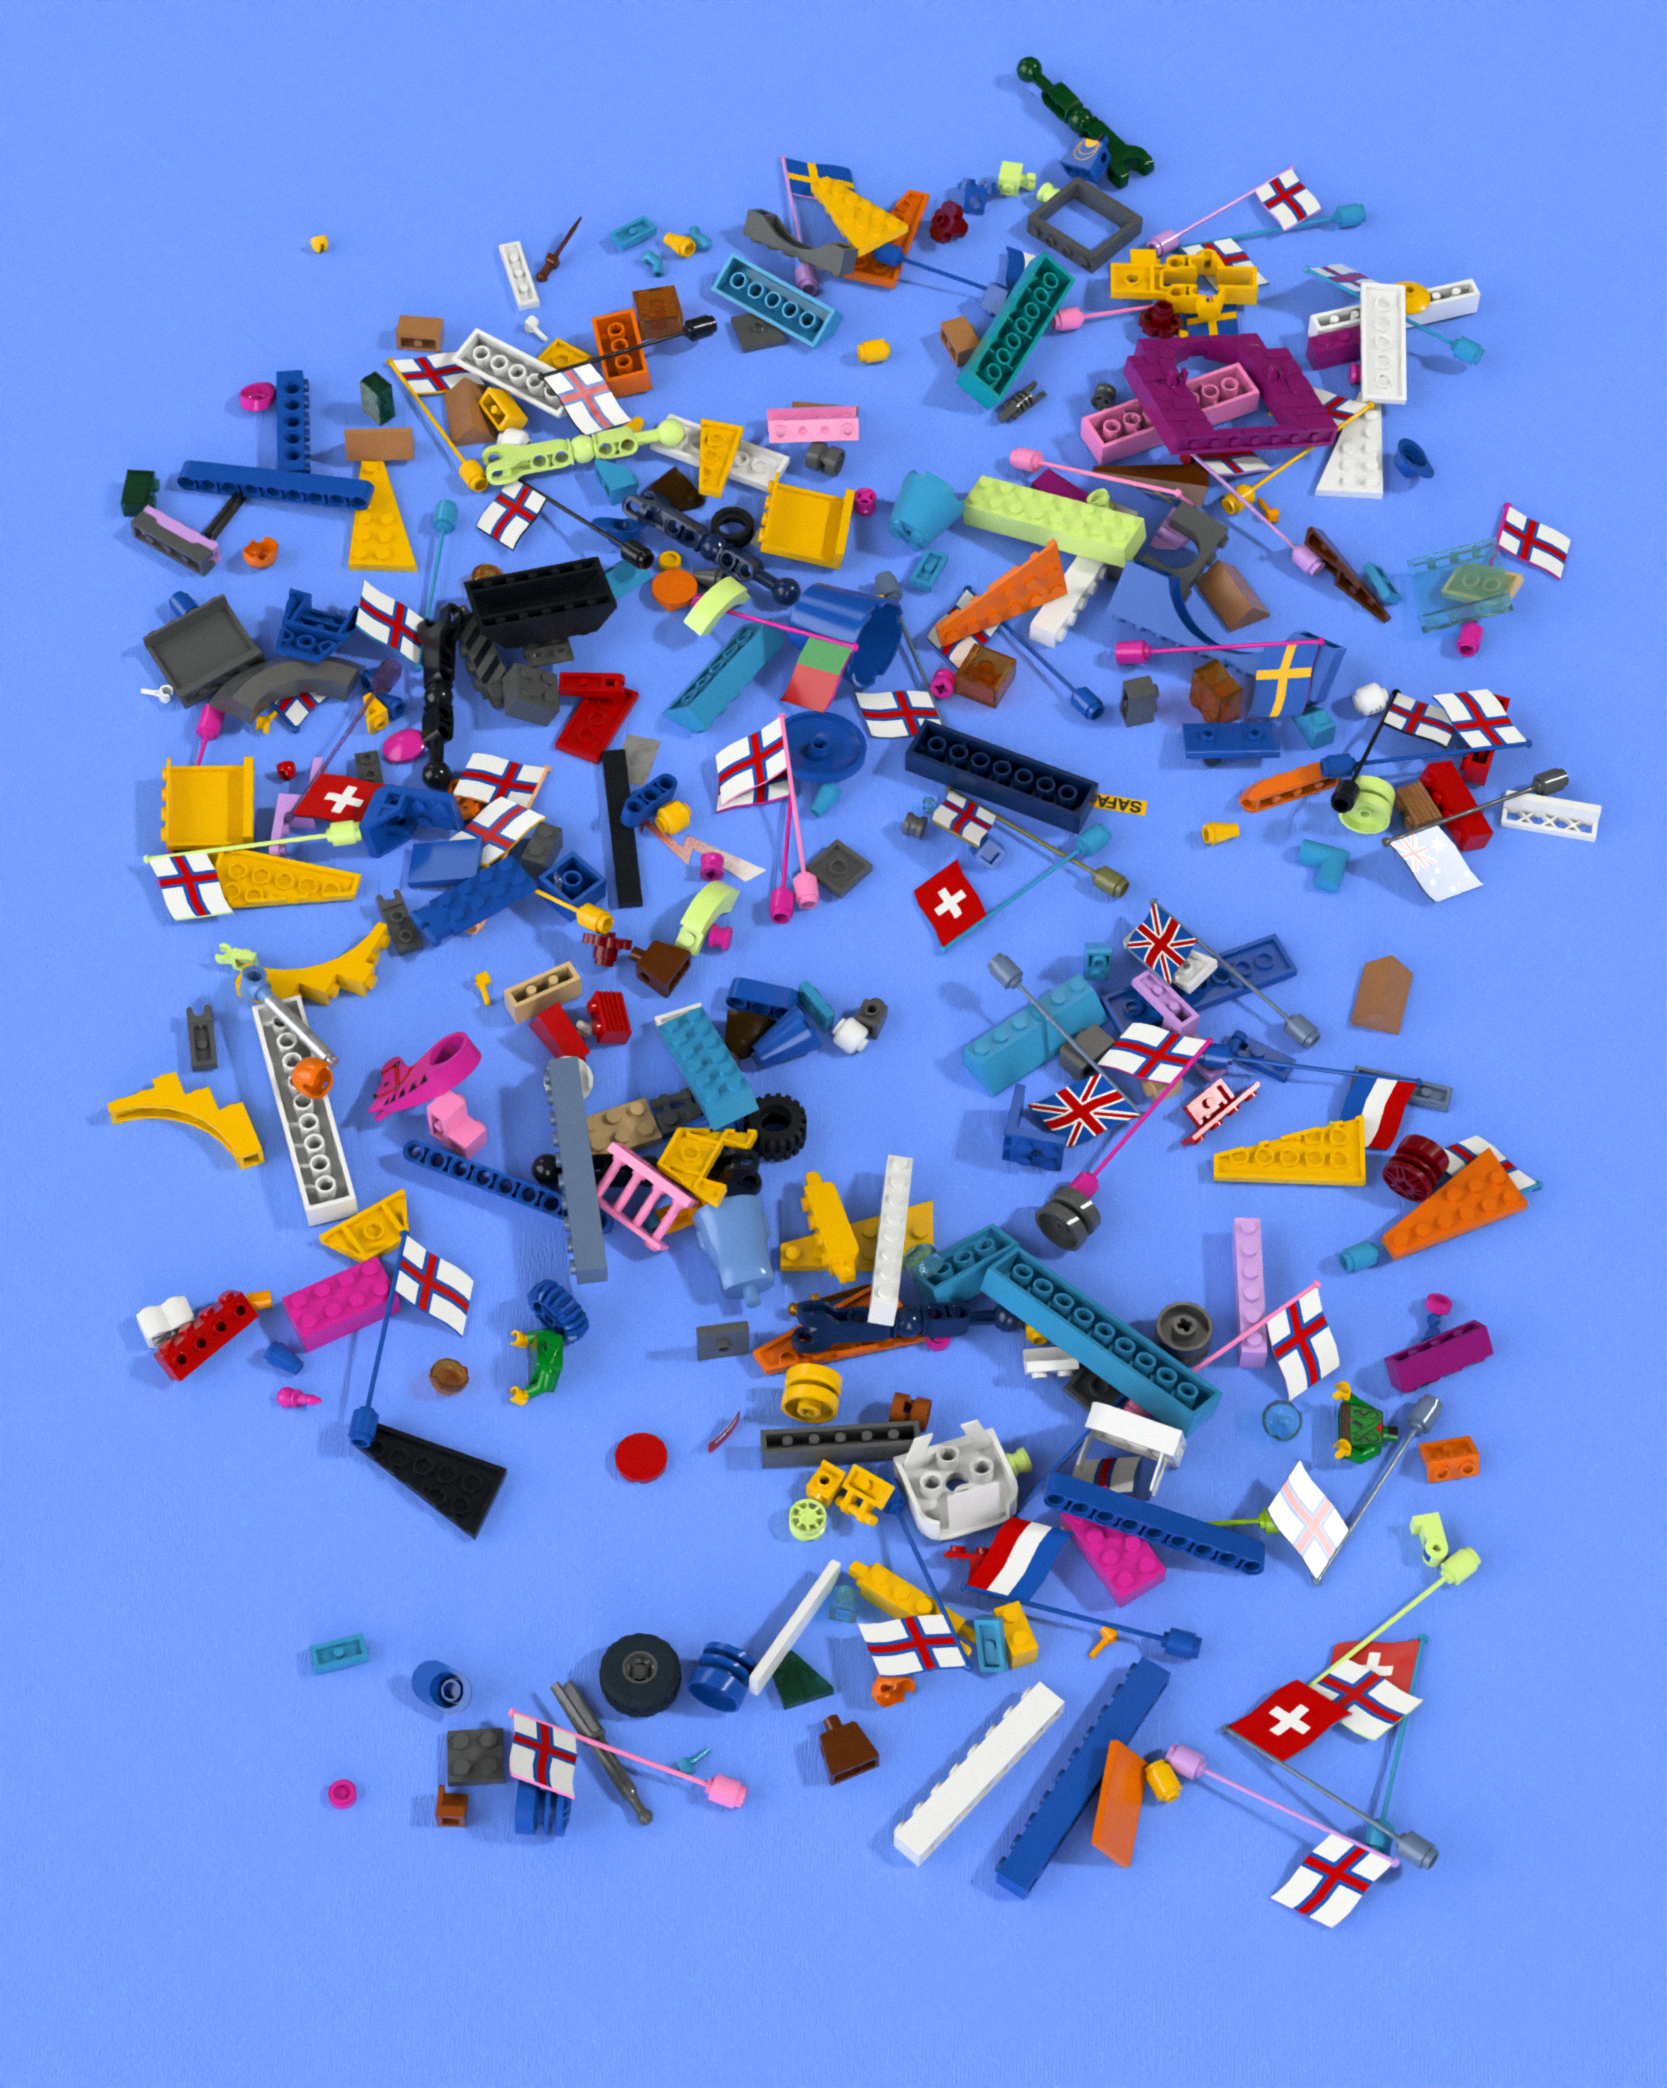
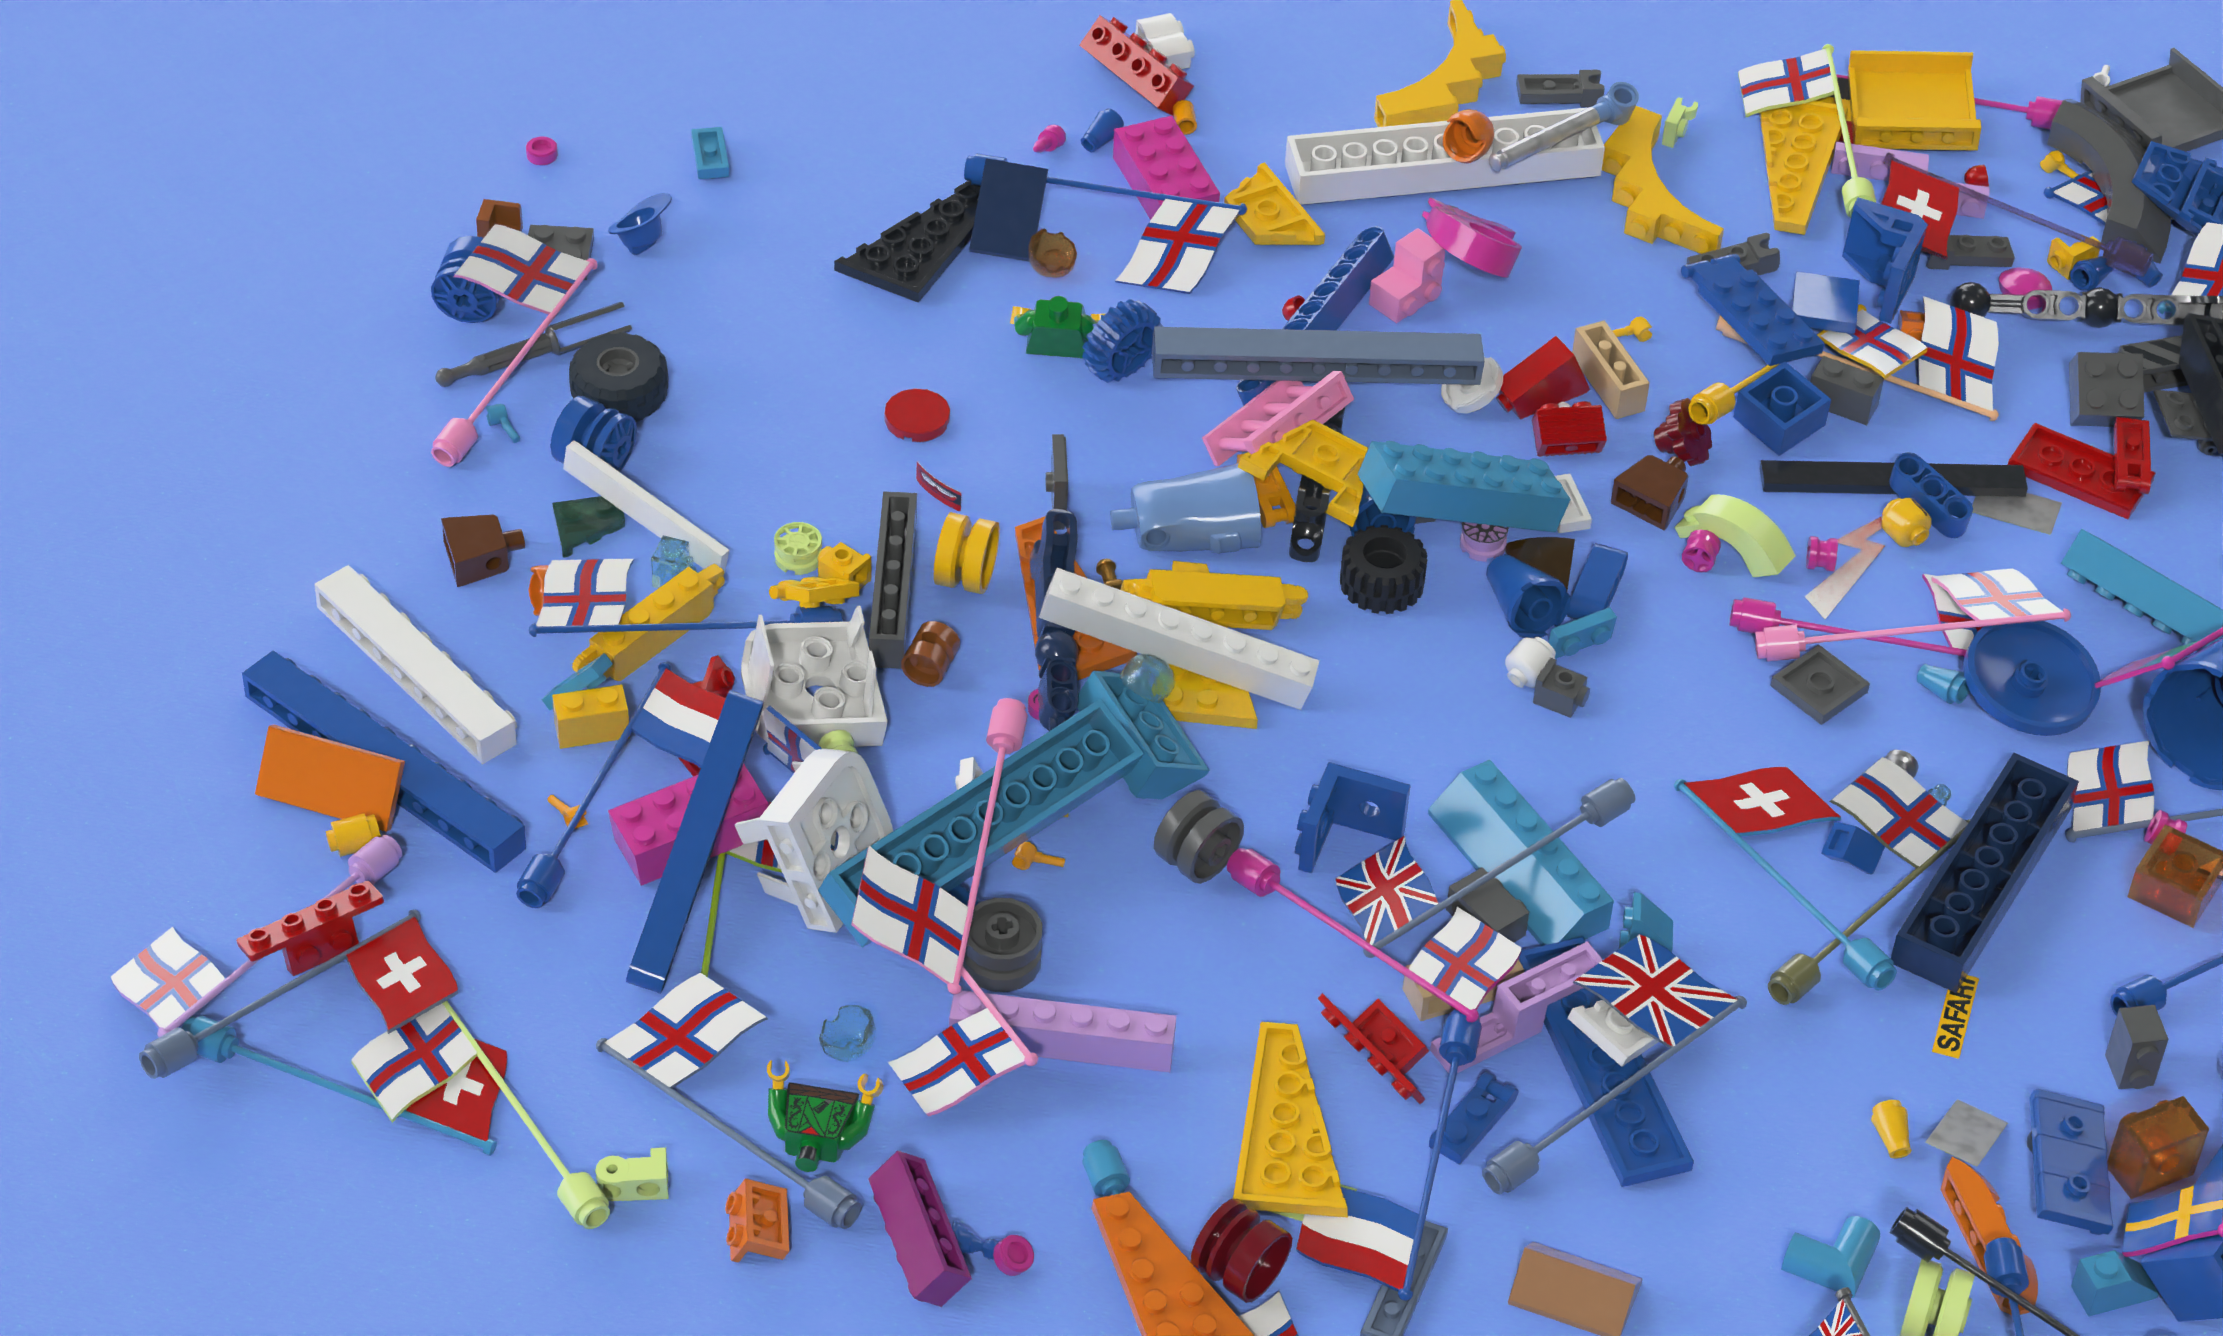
camera: 95 degrees right, 10 degrees down
tan plate [586,1097,663,1155] -> none
none -> red bracket [236,881,384,976]
none -> flag [851,698,1028,994]
none -> dark blue tile [969,158,1048,262]
none -> red hinge [1282,295,1305,321]
none -> flat silver sticker [1925,1099,2008,1167]

